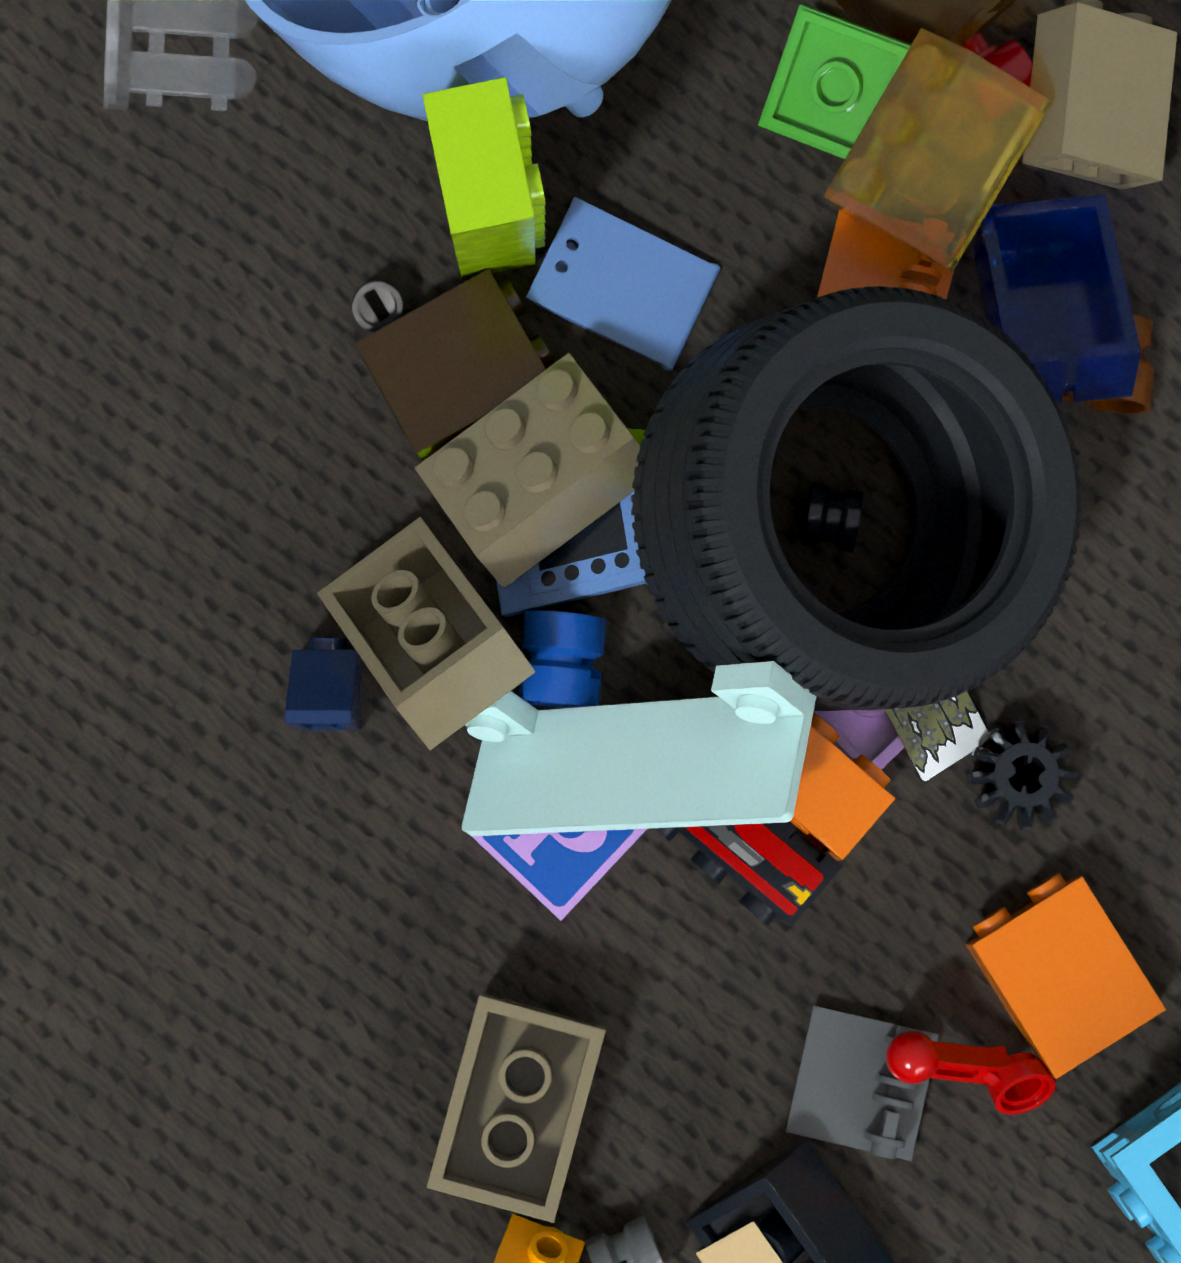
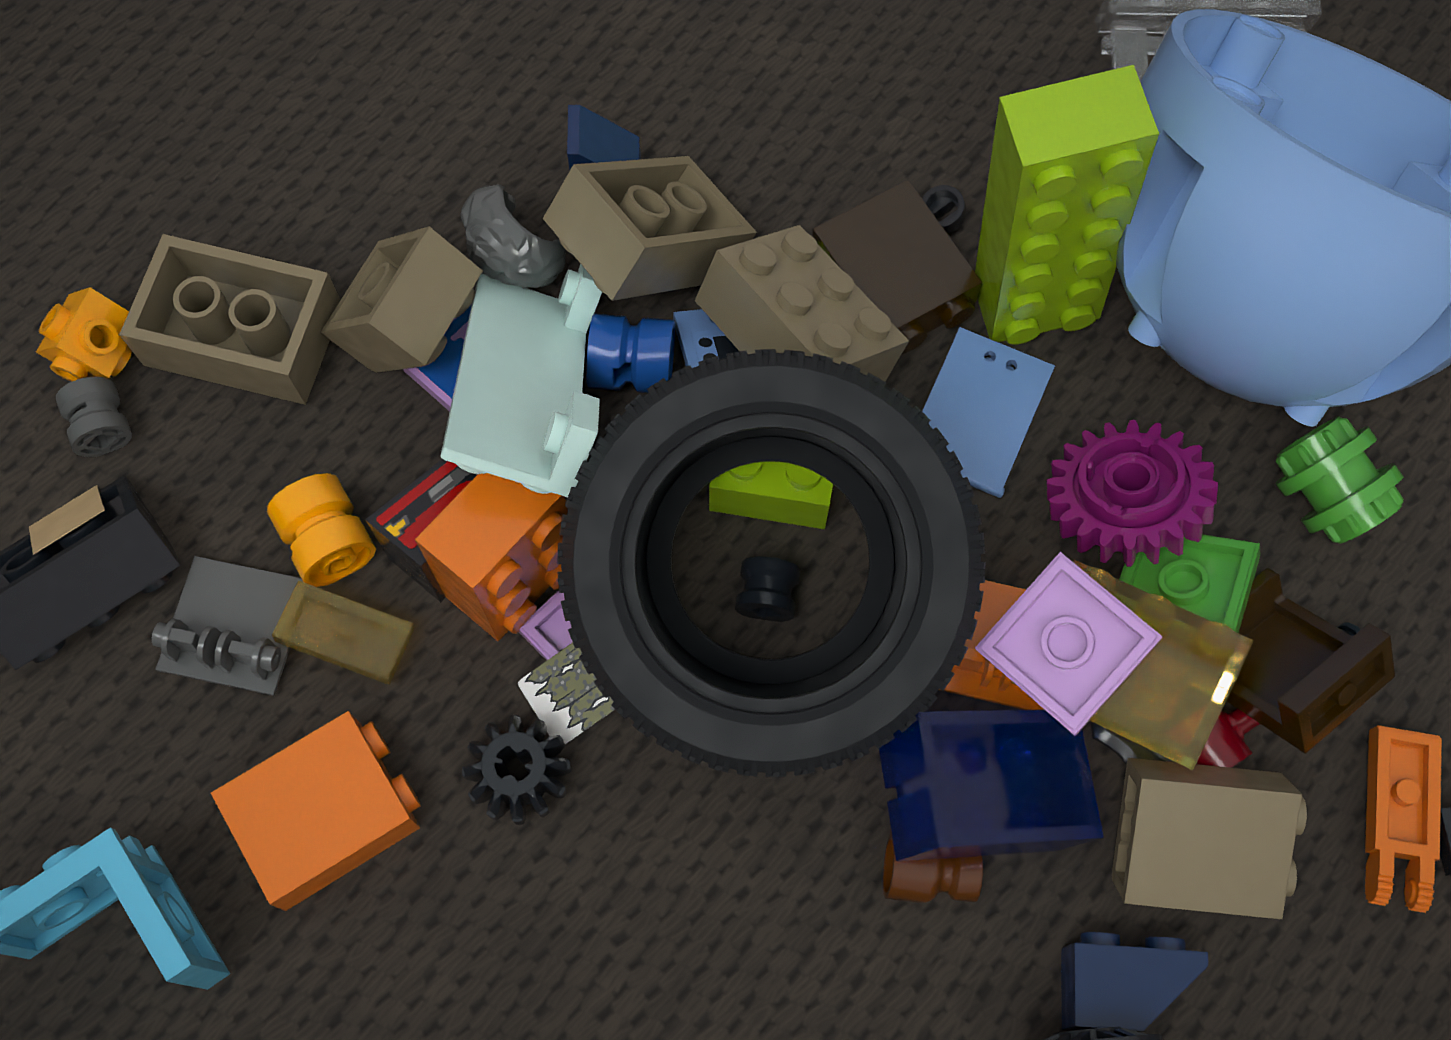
camera: 85 degrees right, 15 degrees down
red piece [886,1031,1056,1115] -> none
none -> light orange wheel [267,473,376,587]
none -> clear yellow plate [272,580,414,685]
none -> dark tan brick [320,226,483,373]
none -> dark grey hair [460,184,566,289]
none -> lavender tile [975,552,1163,736]
none -> magenta gear [1047,420,1218,567]

